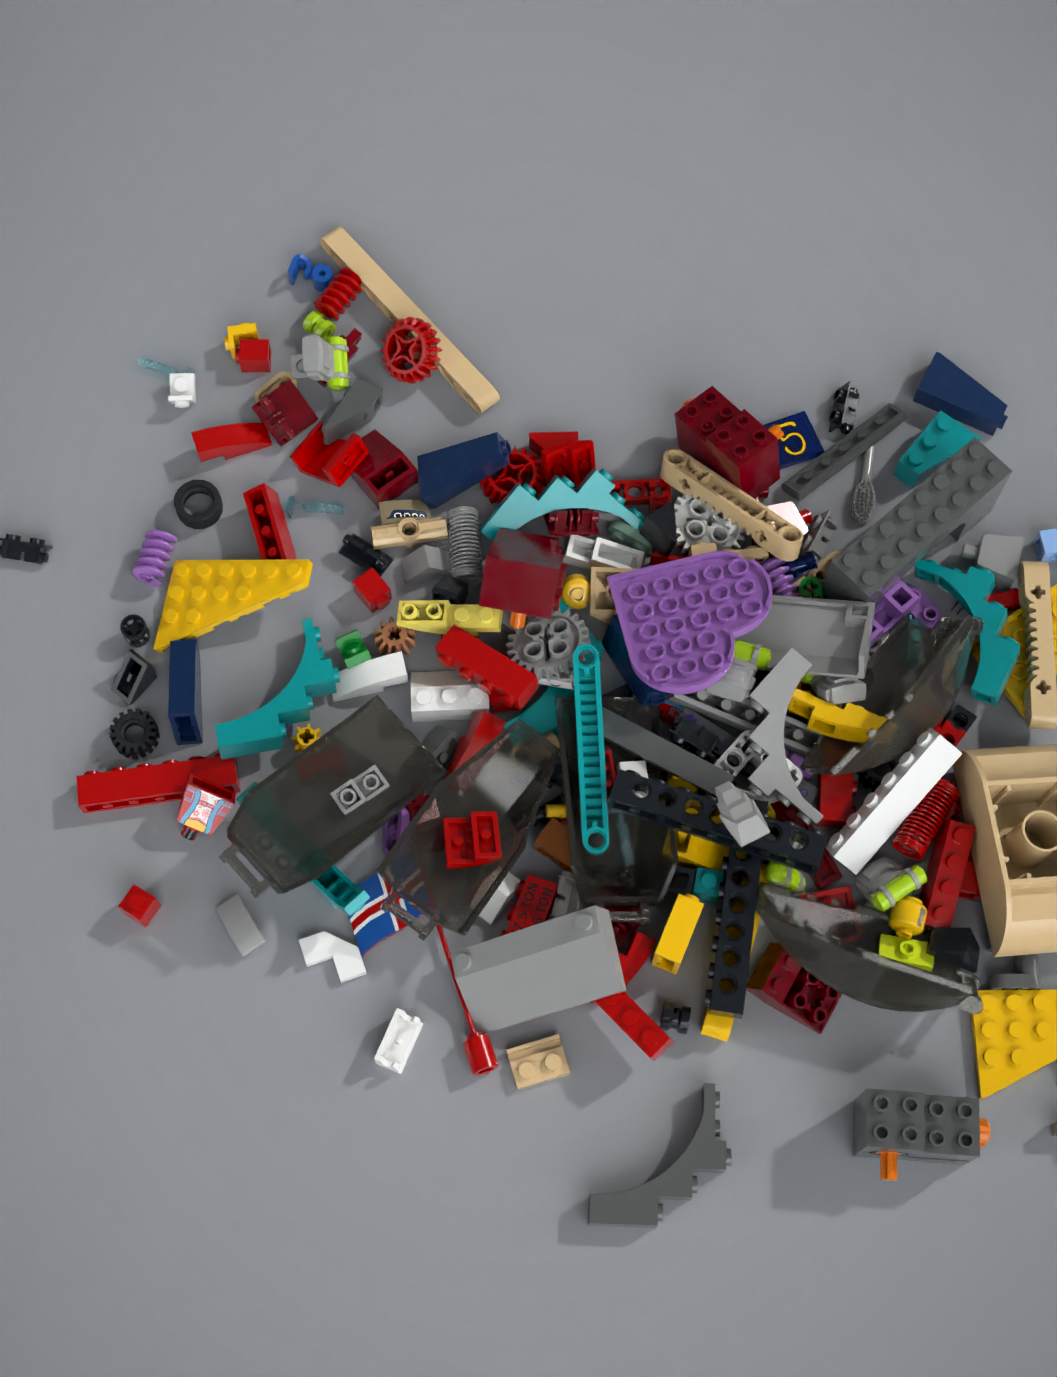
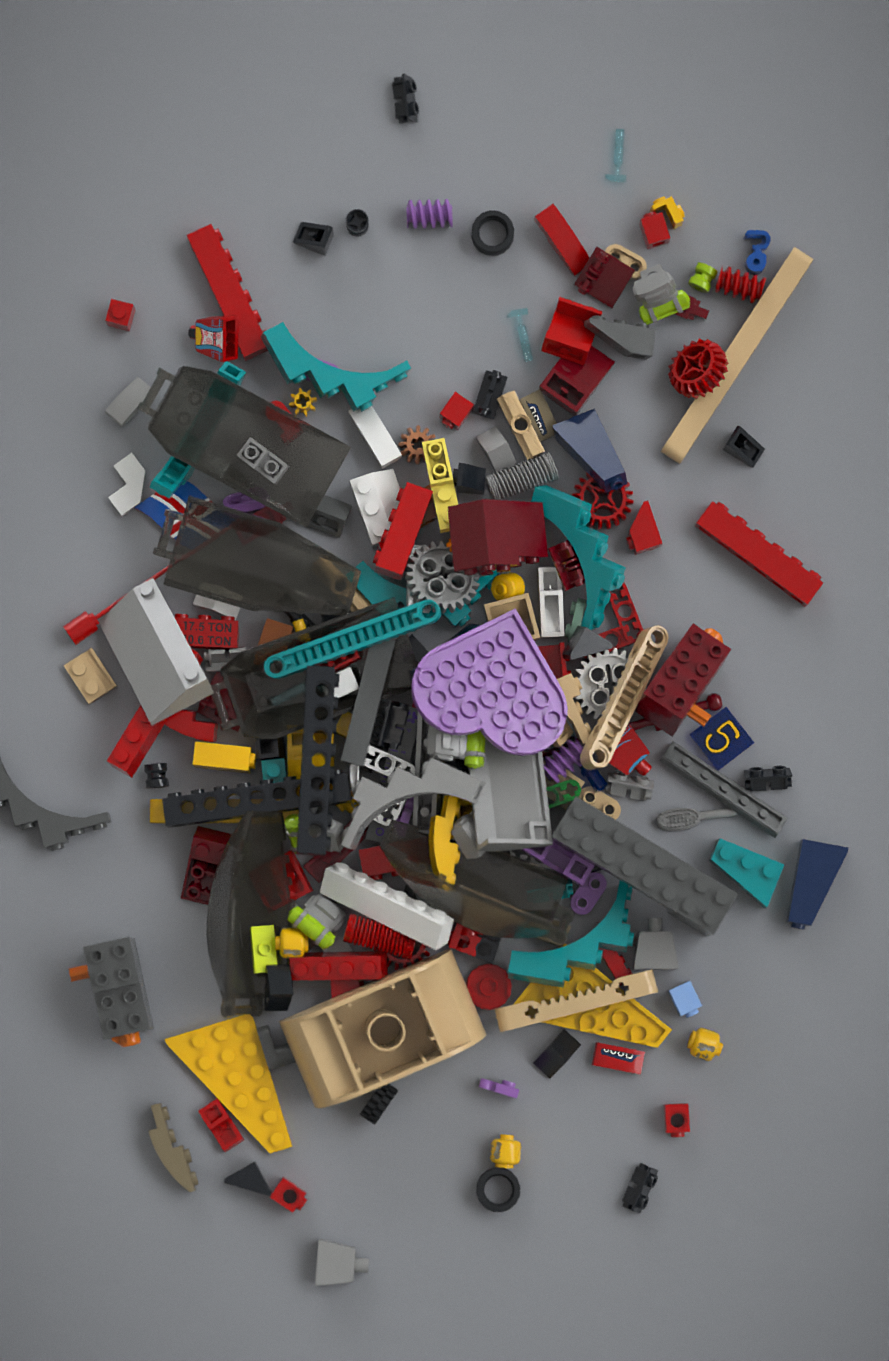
camera: 70 degrees right, 15 degrees up
black tyre [109,708,160,759] -> none
yellow wing [153,559,313,653] -> none
white bracket [168,373,196,408] -> none
dark blue slope [168,639,203,745] -> none
red brick [243,483,297,560] -> none
green bracket [335,630,372,669] -> none
white hinge [374,1008,423,1074] -> none
red slope [442,811,502,869] -> none
red slope [443,710,506,794] -> none
red slope [541,440,596,489] -> none
light grey connector [715,781,770,847] -> none
none -> red tile [466,964,512,1010]
none -> red brick [695,501,824,607]
none -> black slope [723,425,765,468]

